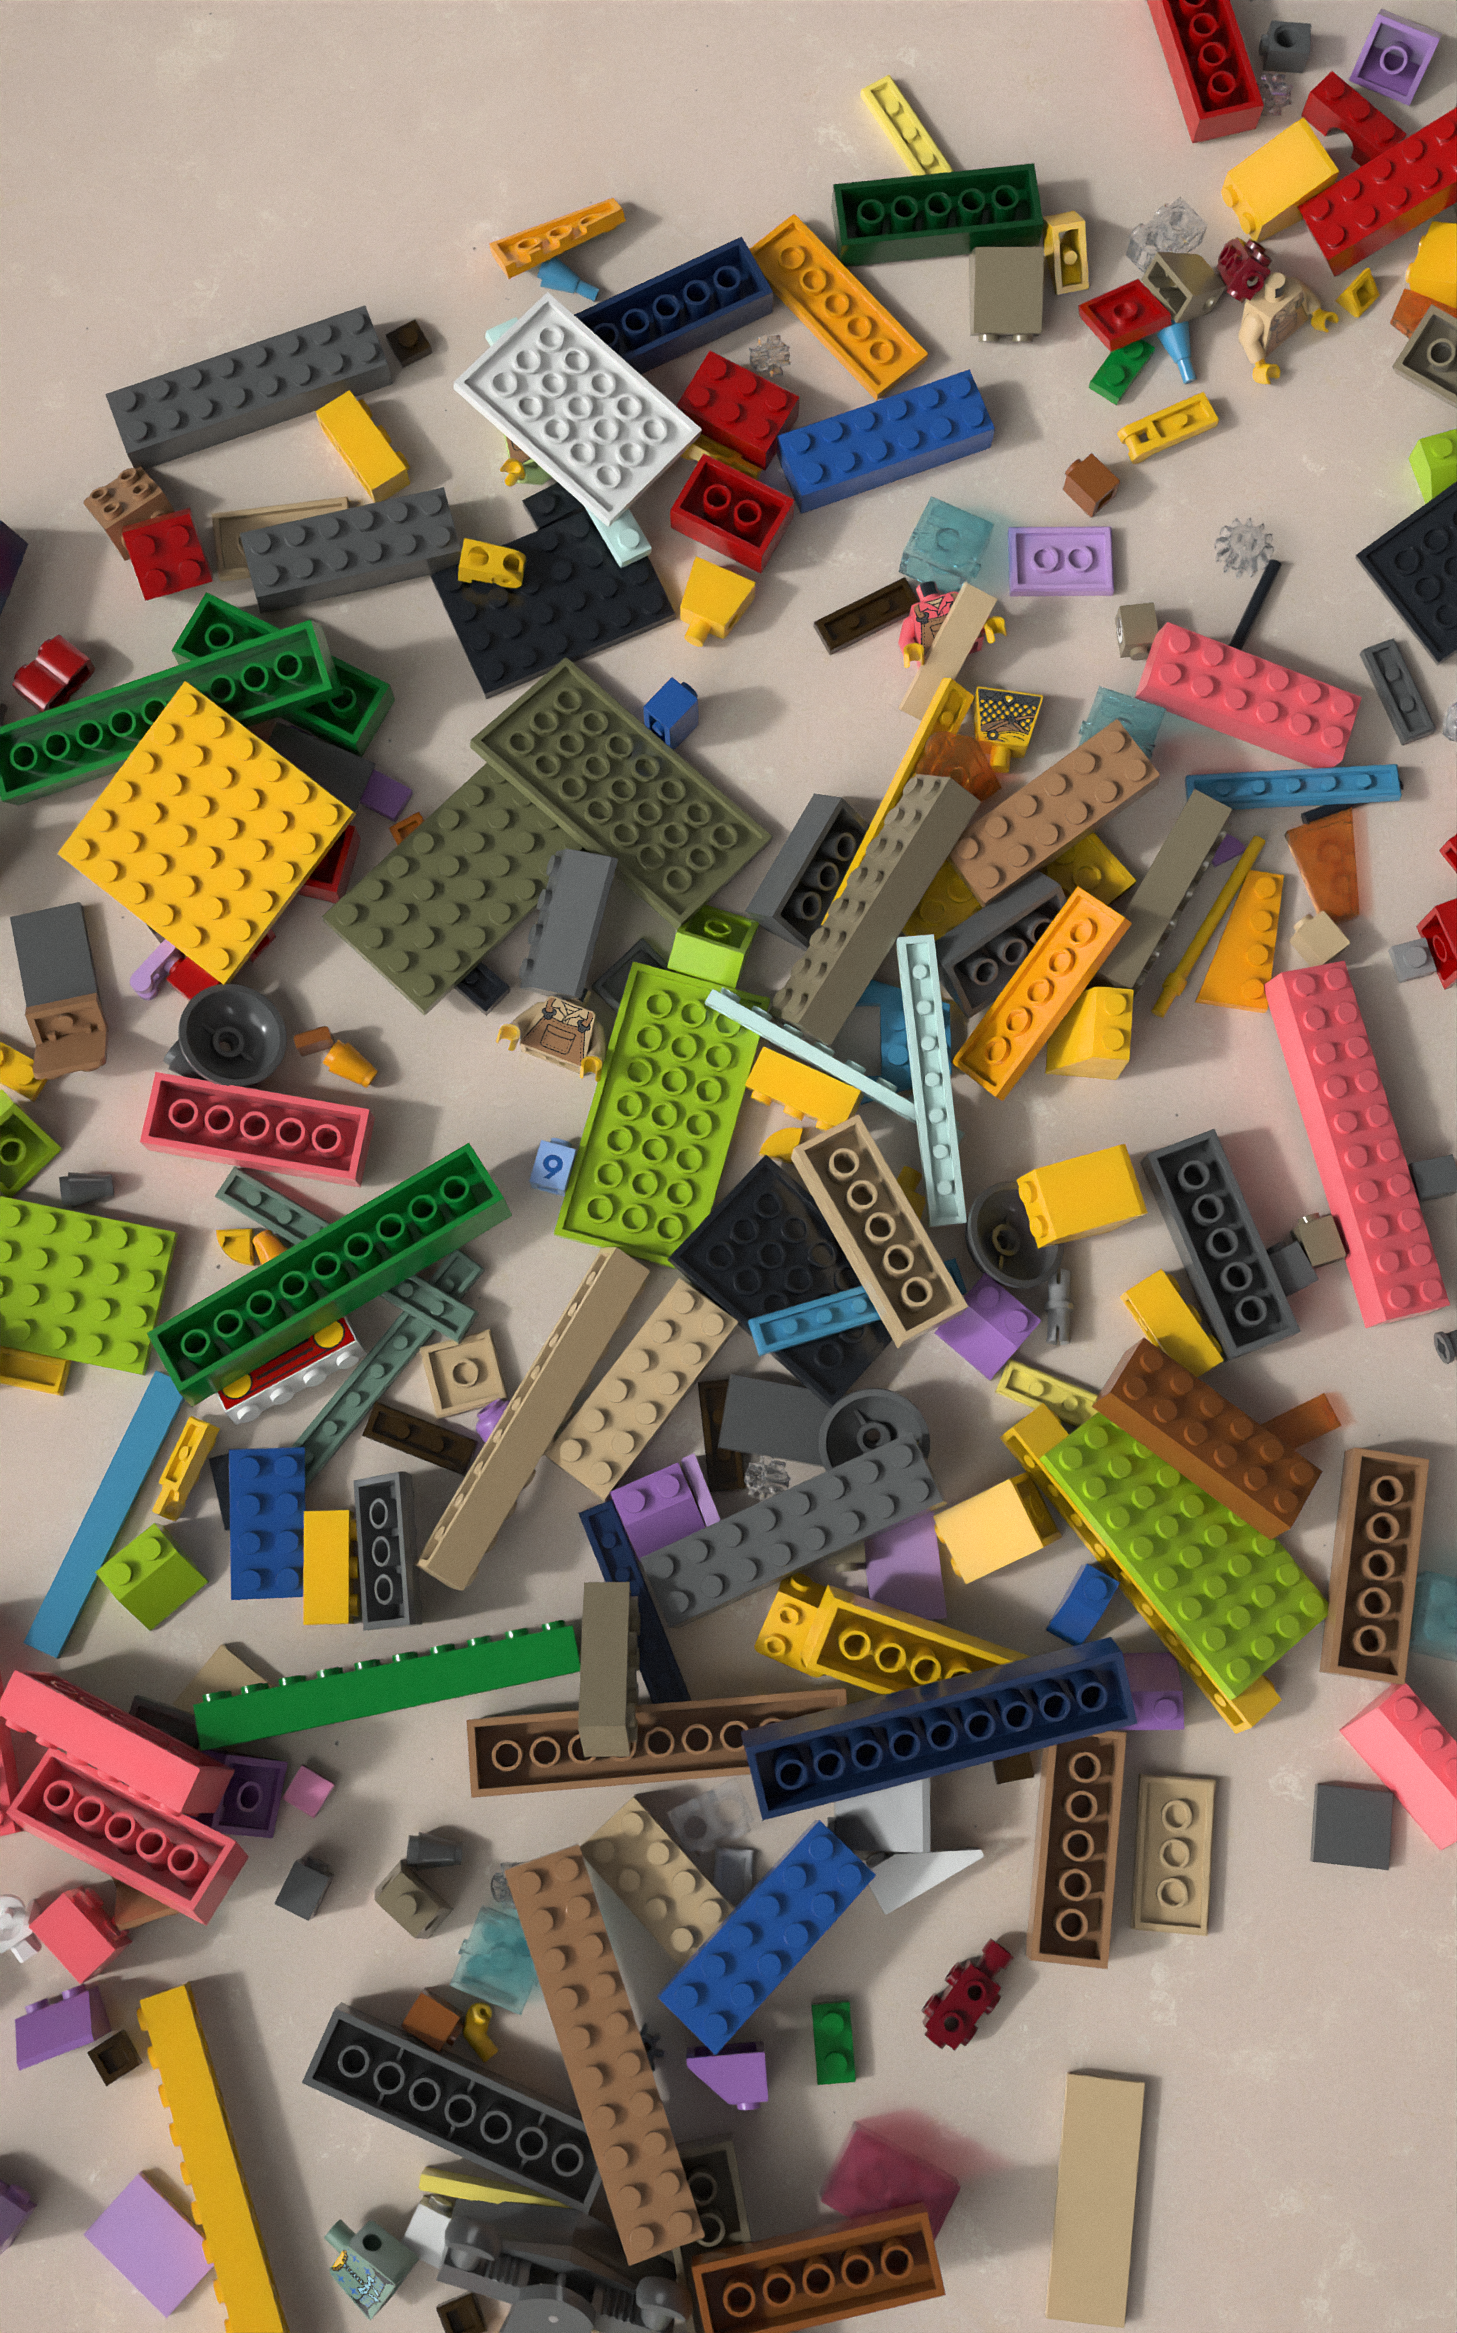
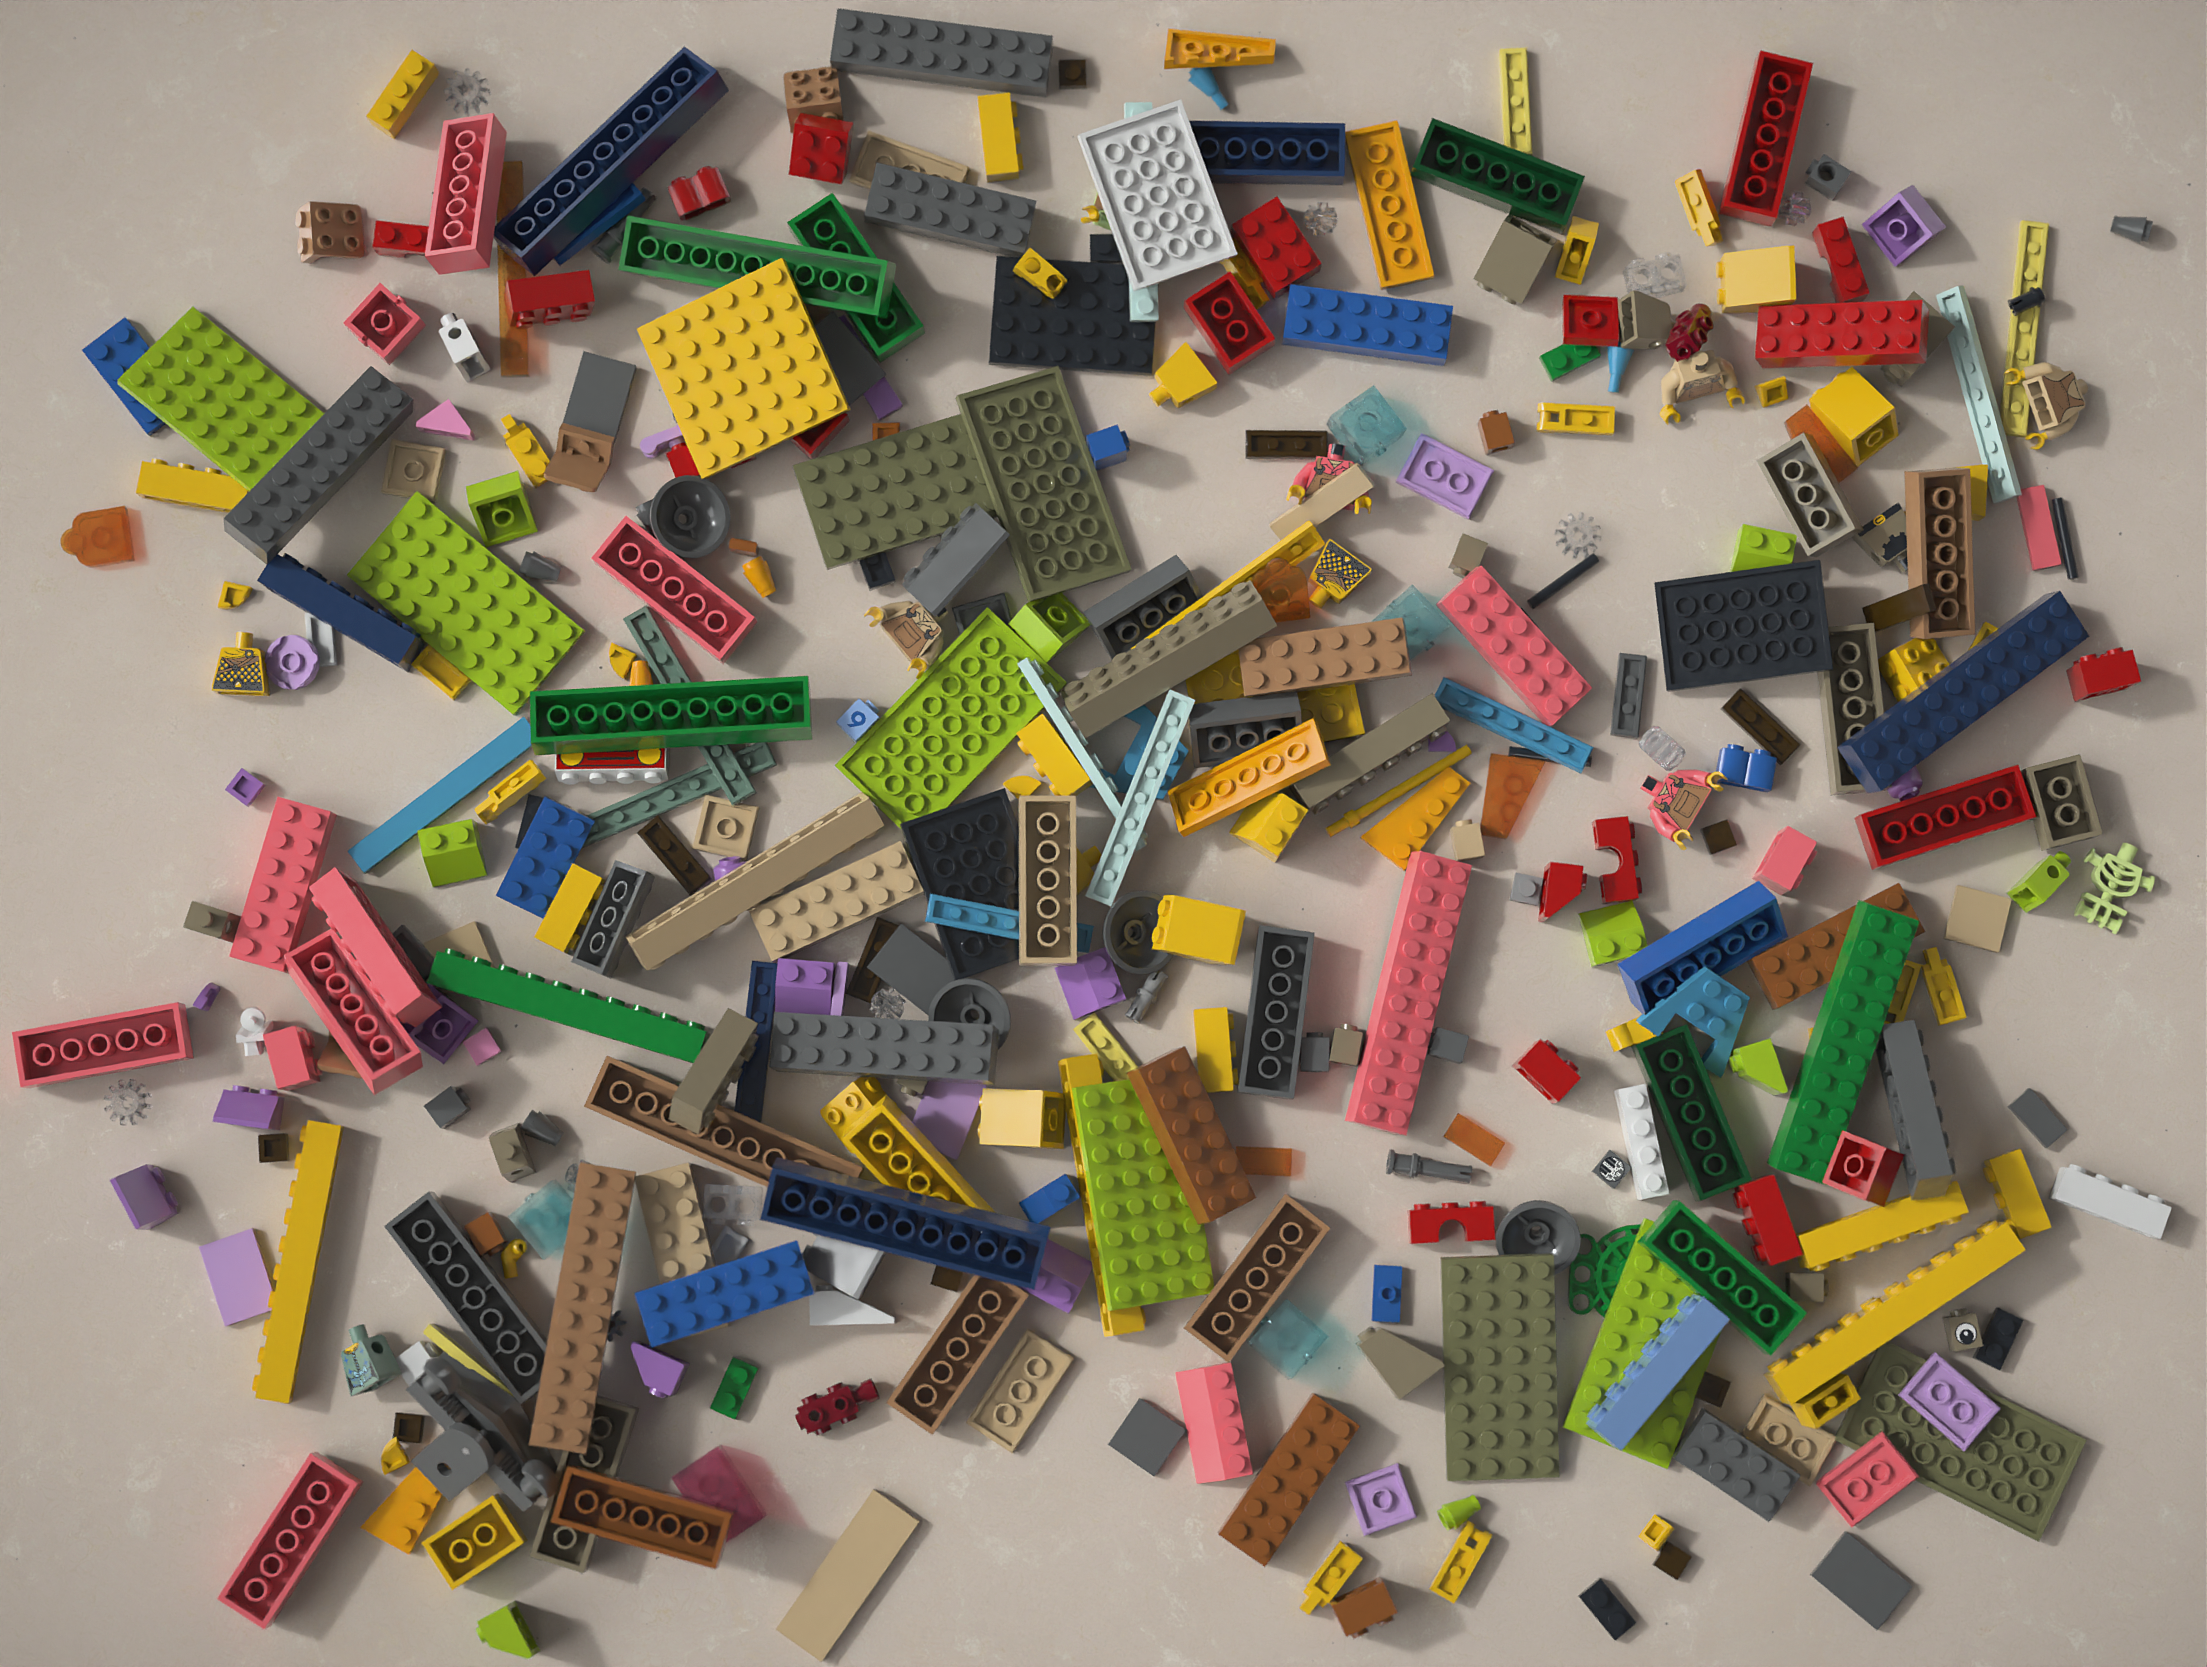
camera: 30 degrees right, 5 degrees up
none -> yellow hinge [1675,169,1723,246]

